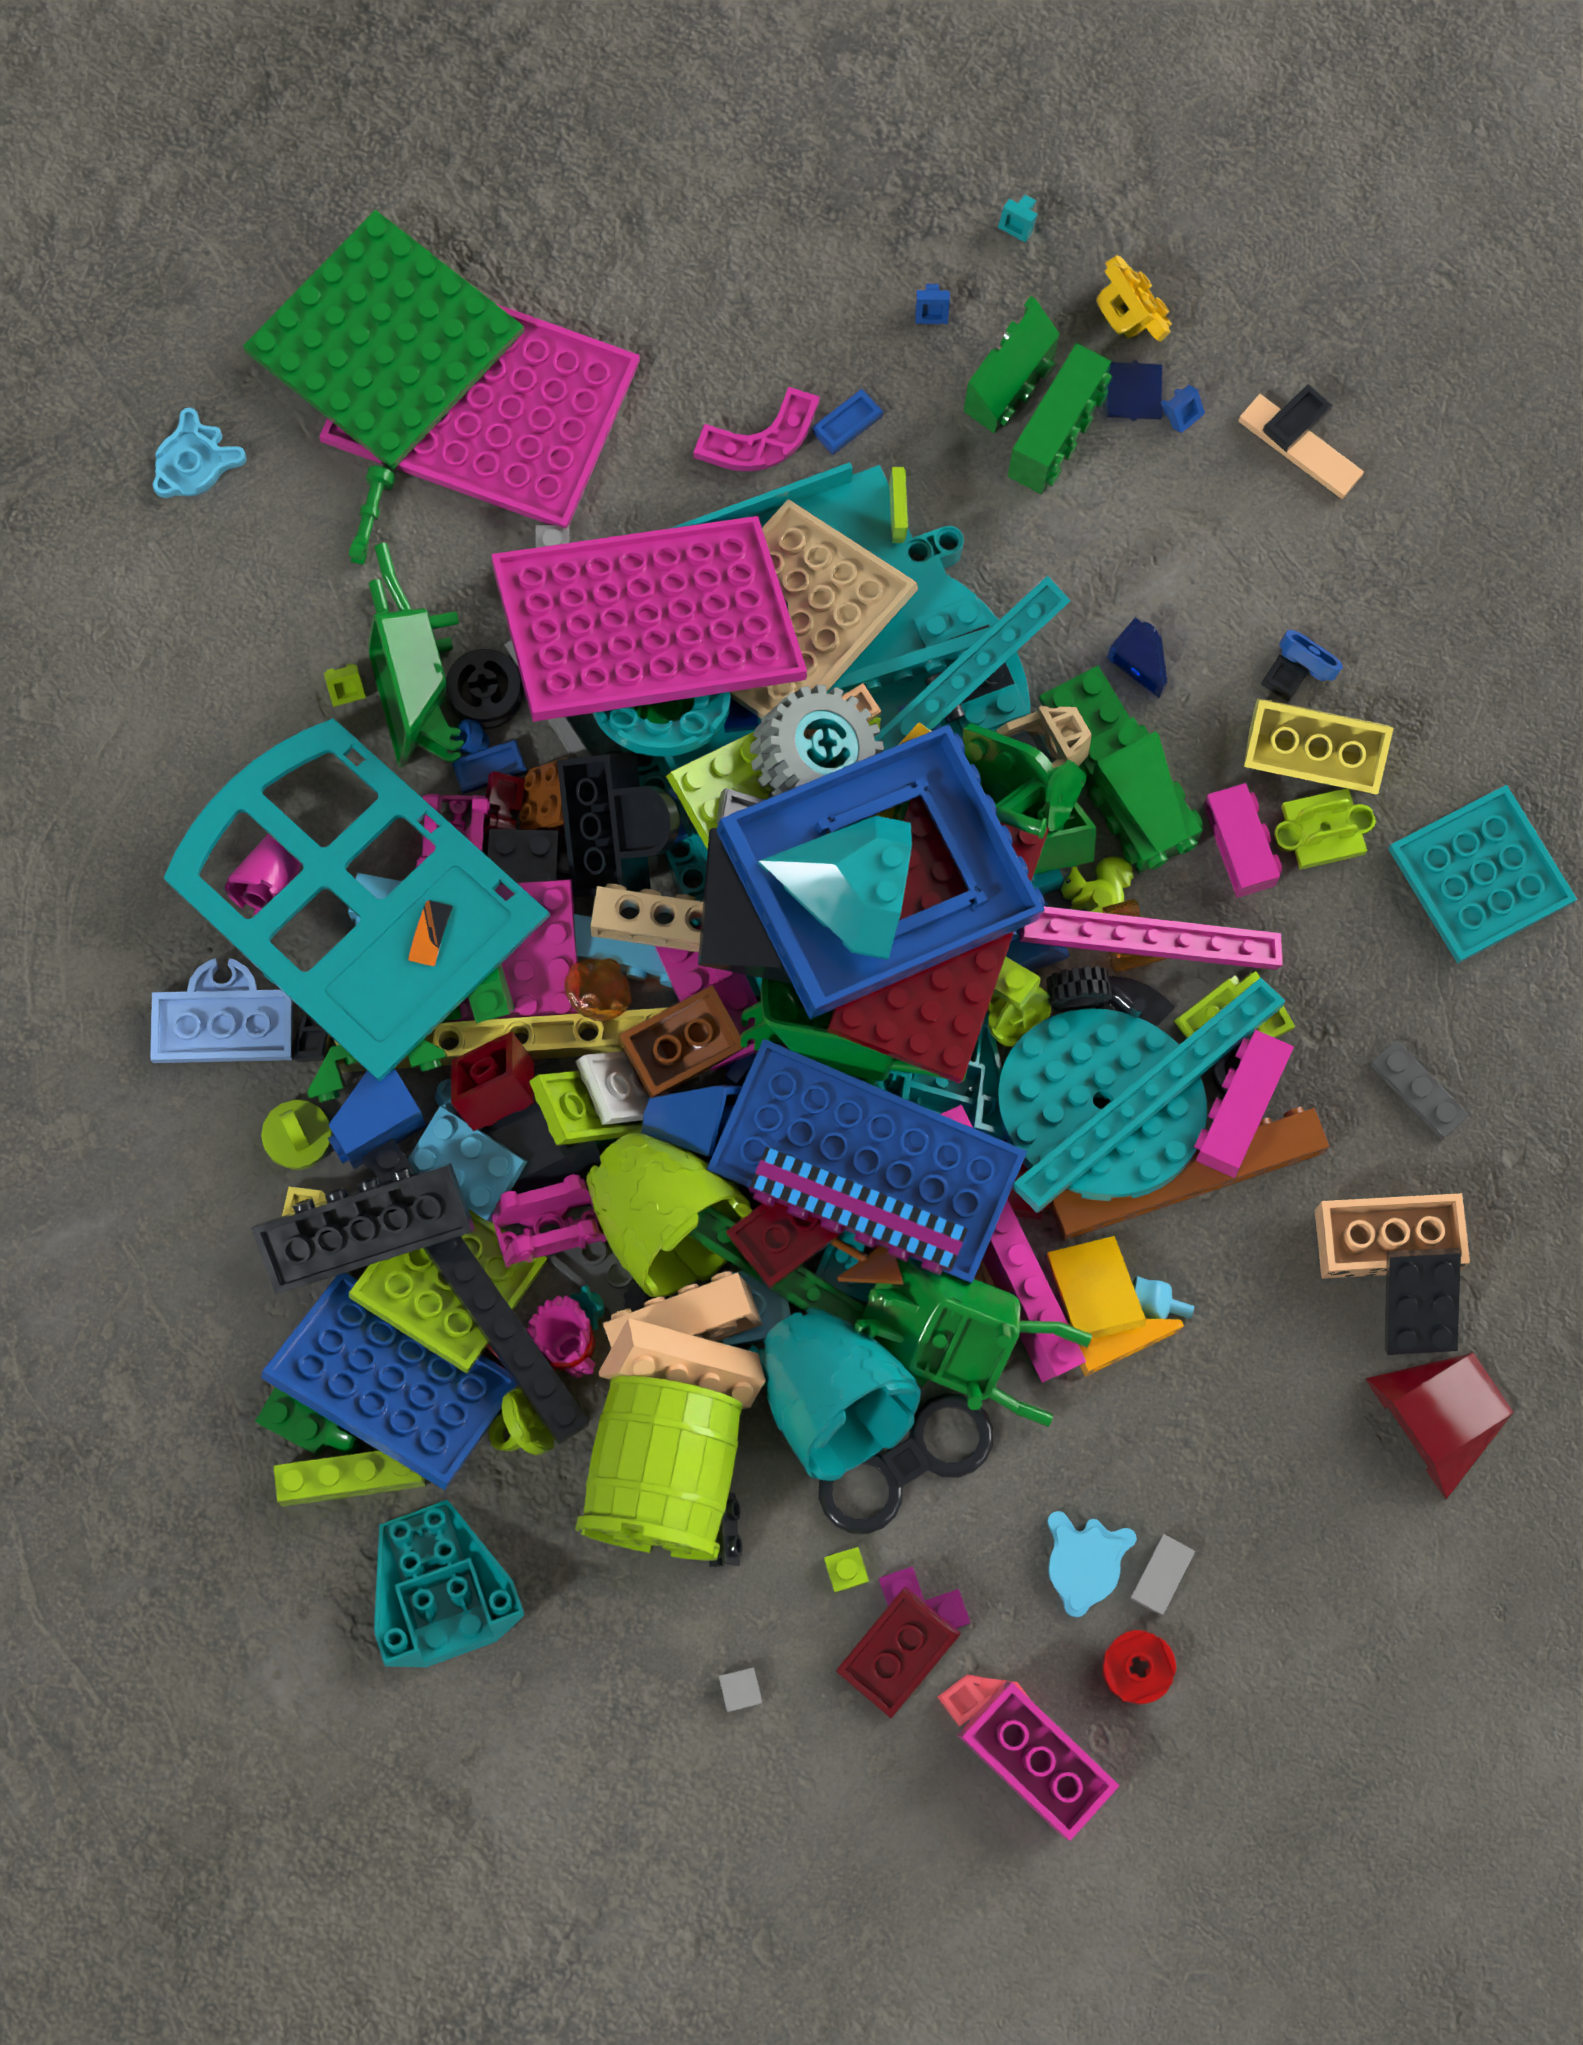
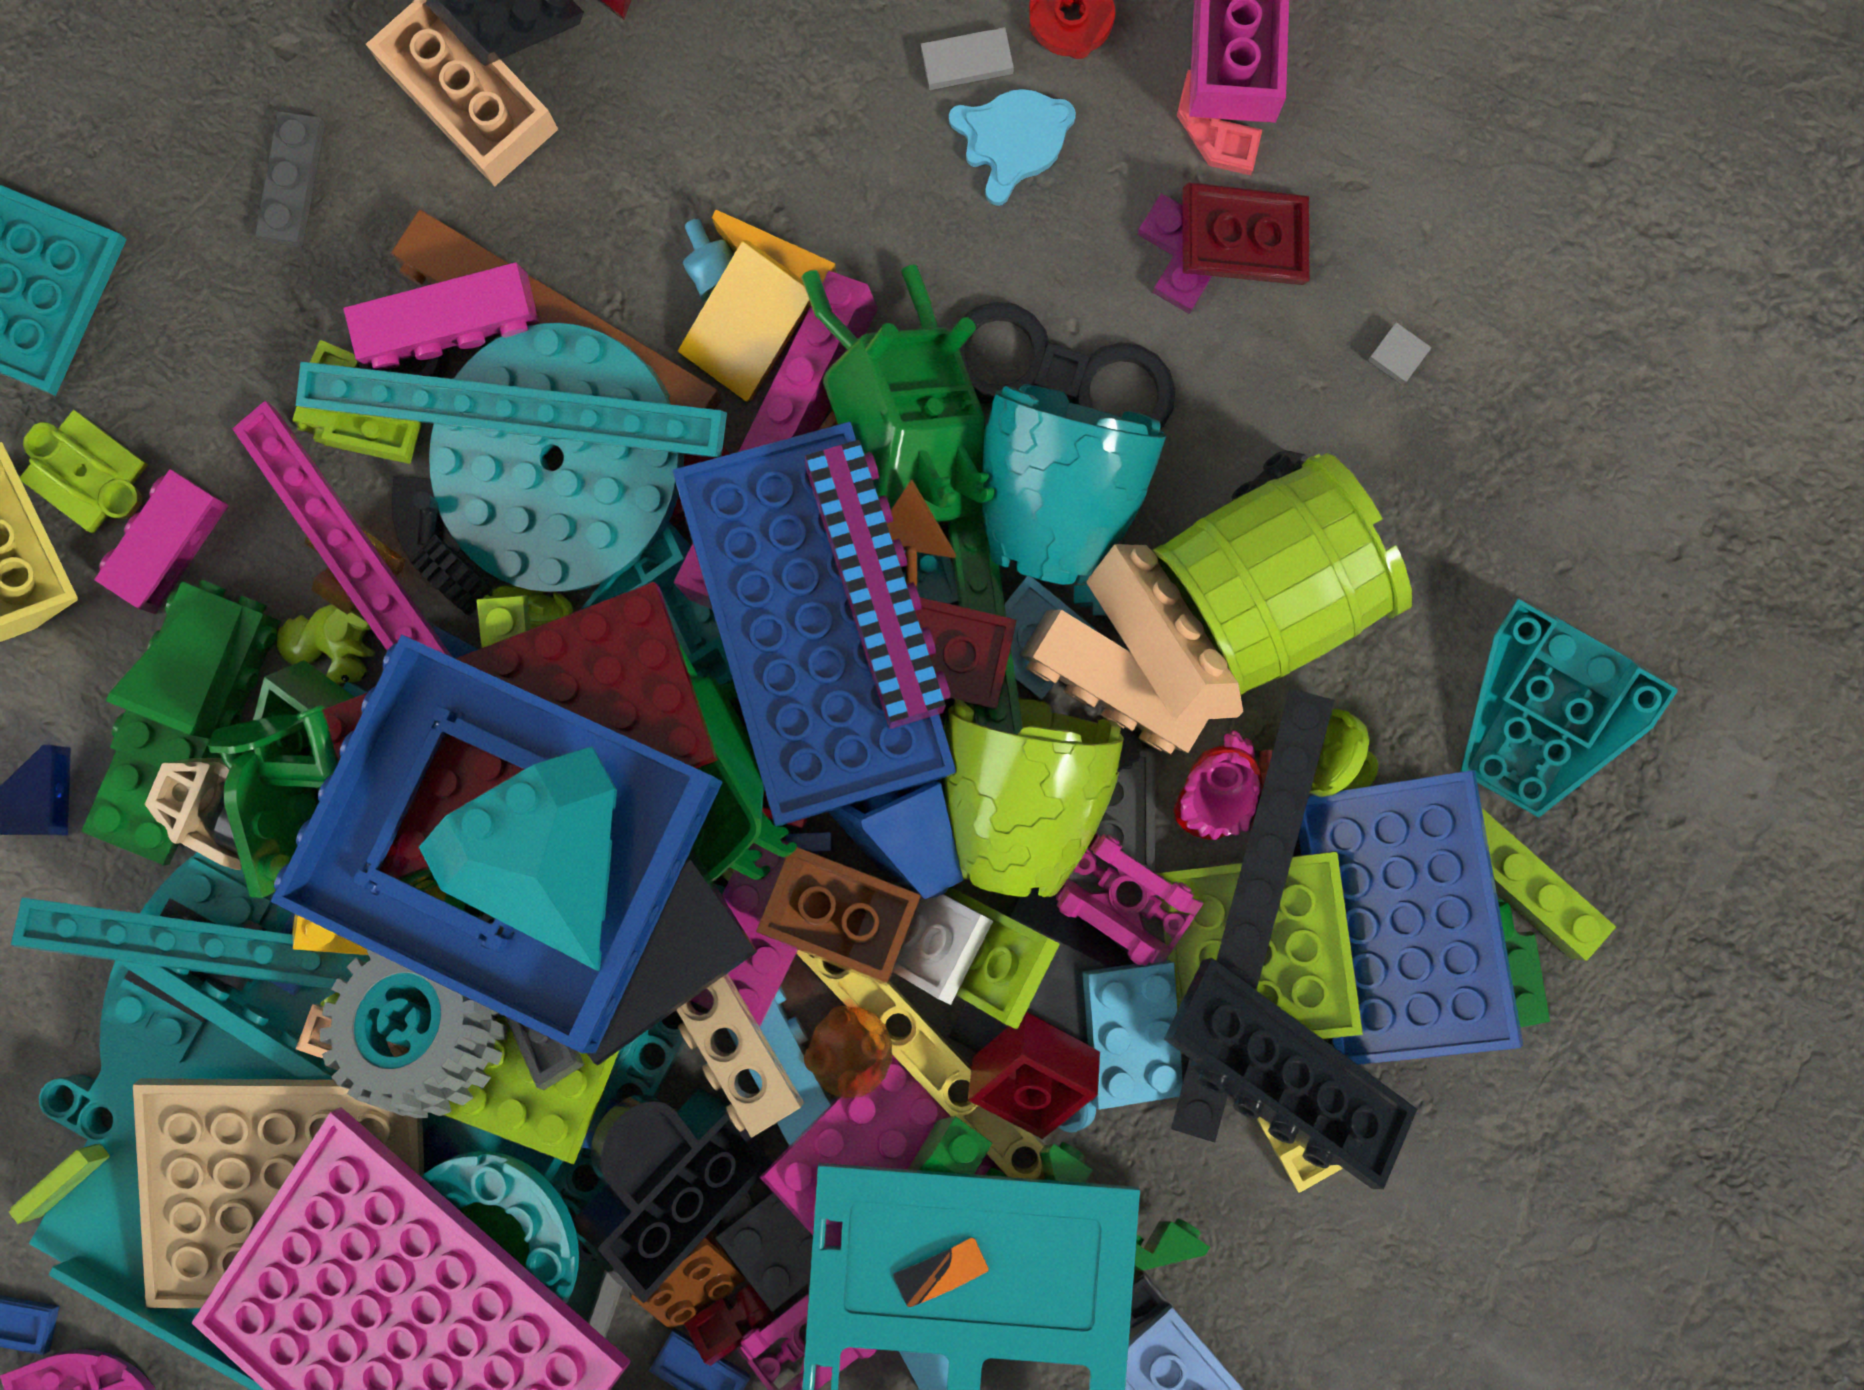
camera: 120 degrees left, 10 degrees up
lime tile [261,1100,333,1170] -> none
blue slope [328,1068,426,1169] -> none
teal plate [570,1285,604,1330] -> none
lime plate [824,1547,869,1593] -> none

